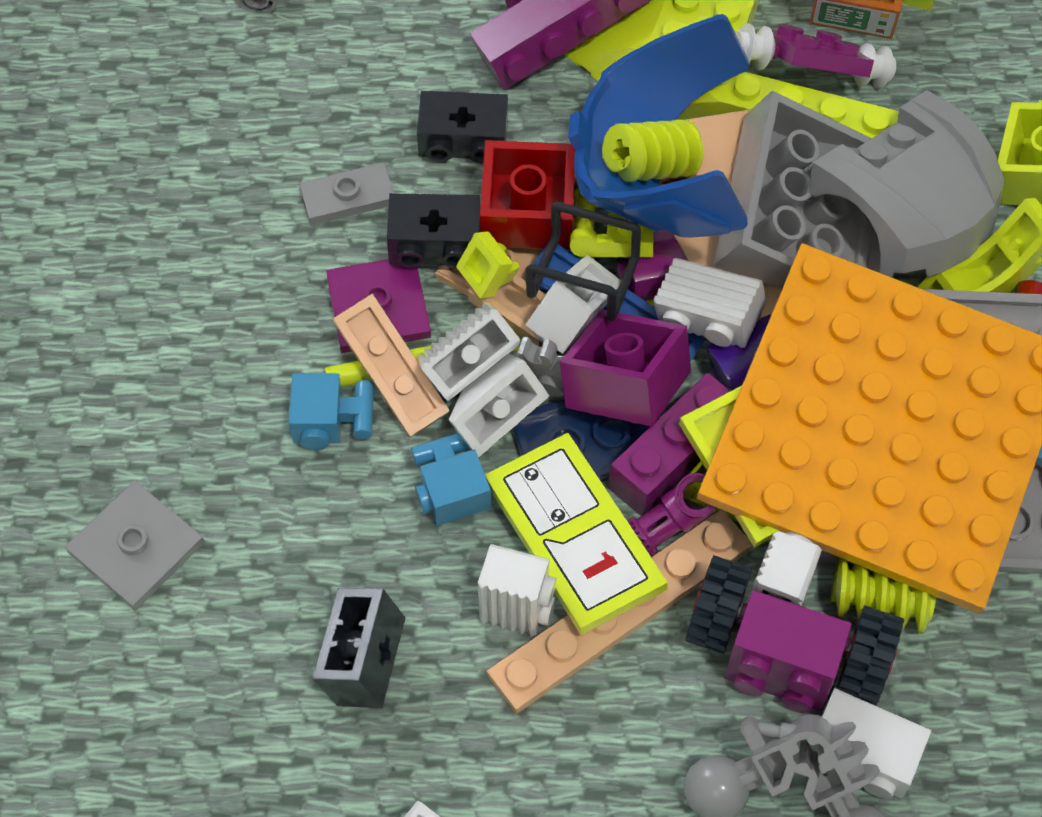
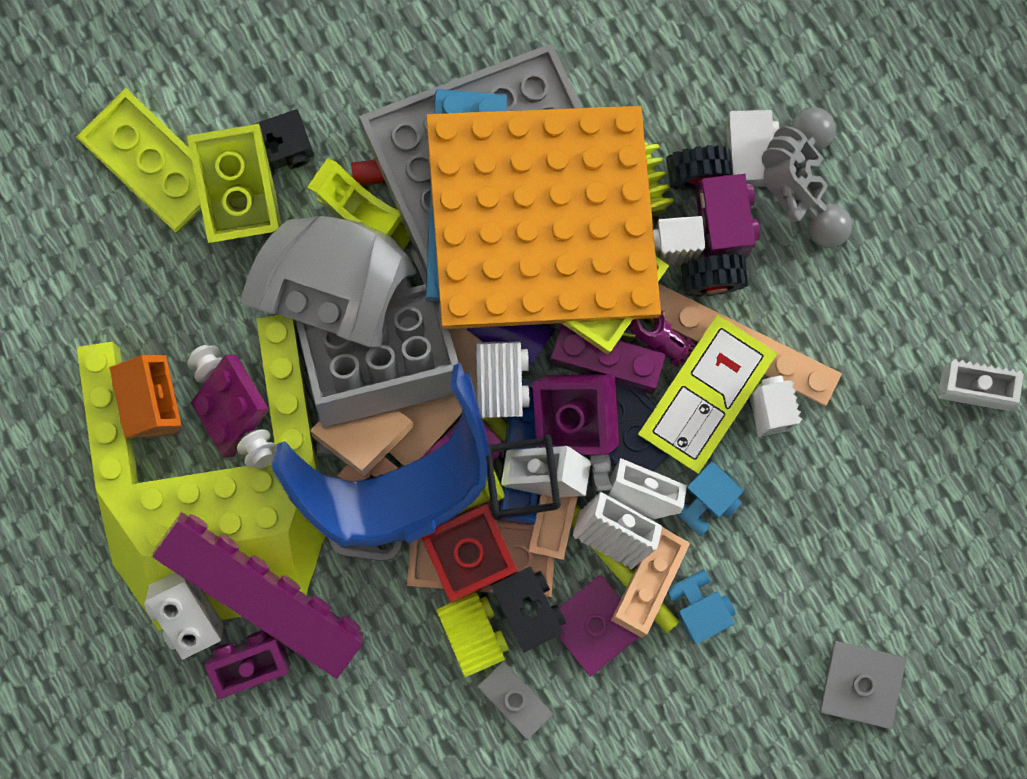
camera: 120 degrees left, 20 degrees up
black brick [313,588,406,708] -> none
black brick [417,91,508,164] -> none
neon yellow tile [456,232,520,299] -> none
neon yellow piece [602,119,704,182] -> none
none -> neon yellow brick [436,592,509,677]

